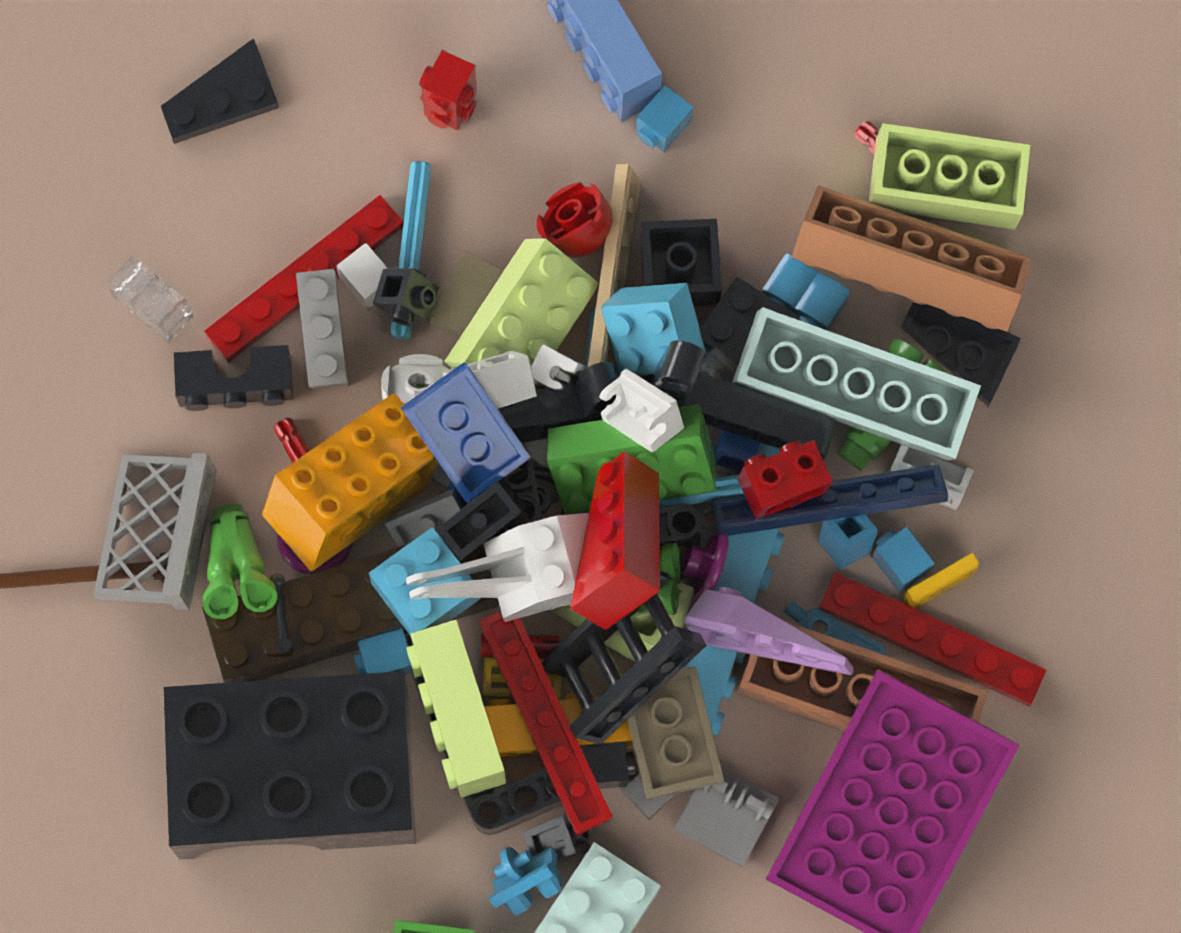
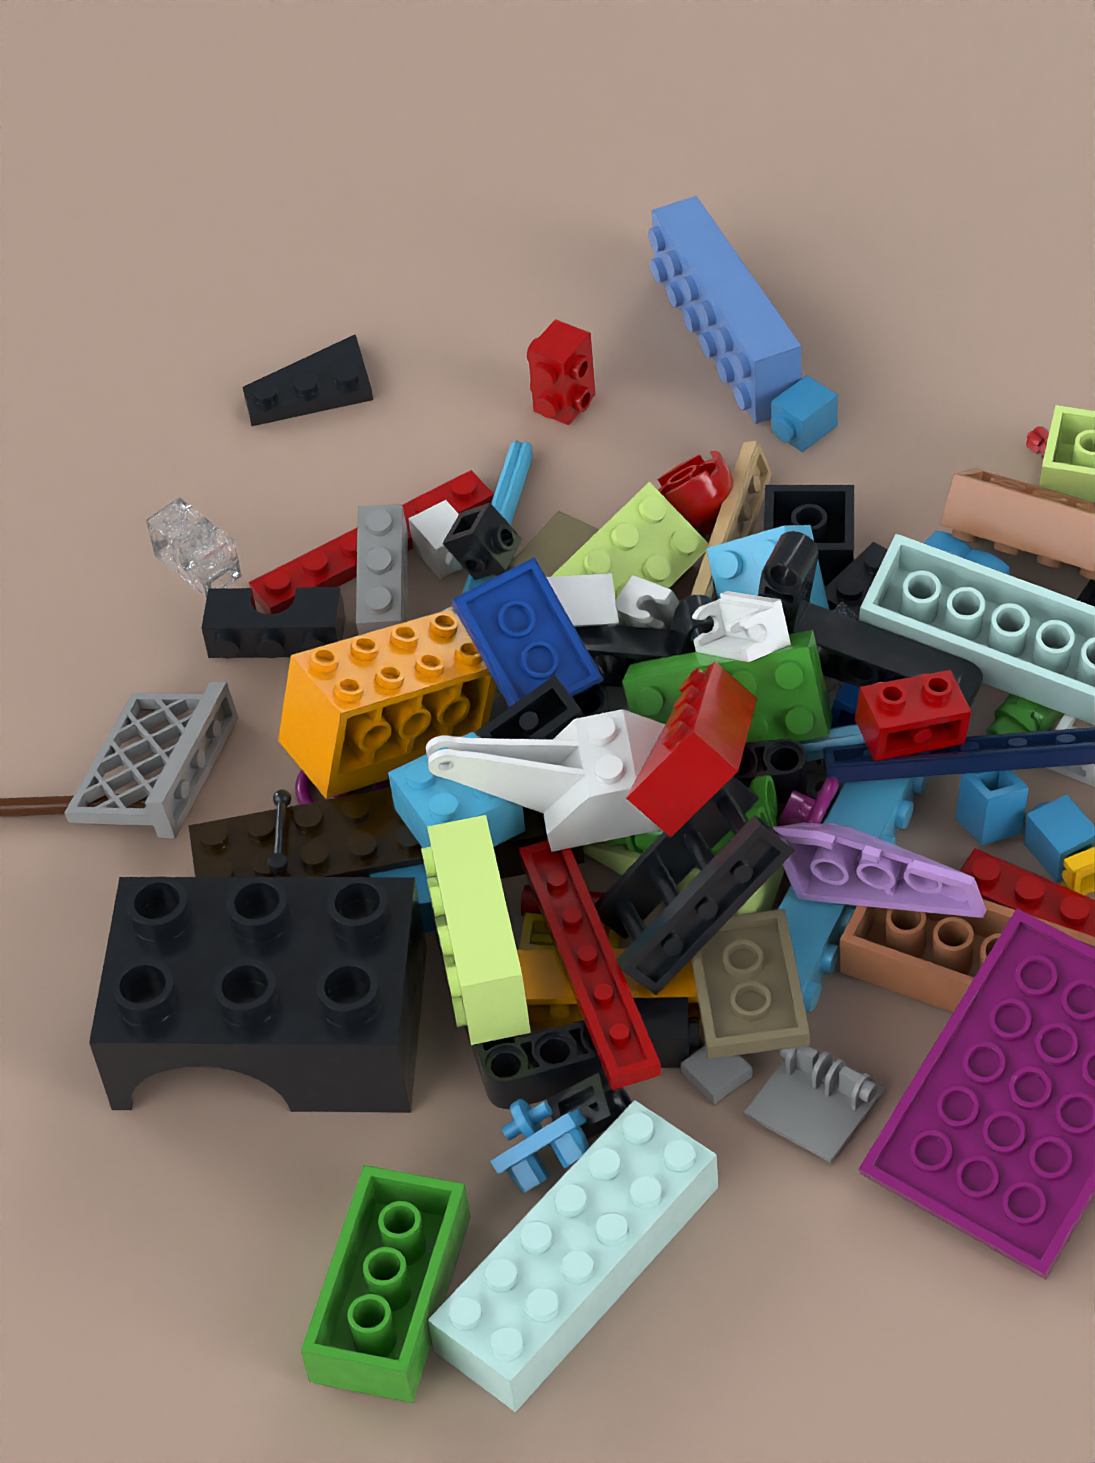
camera: 15 degrees right, 25 degrees down
bright green piece [203,503,277,619] -> none

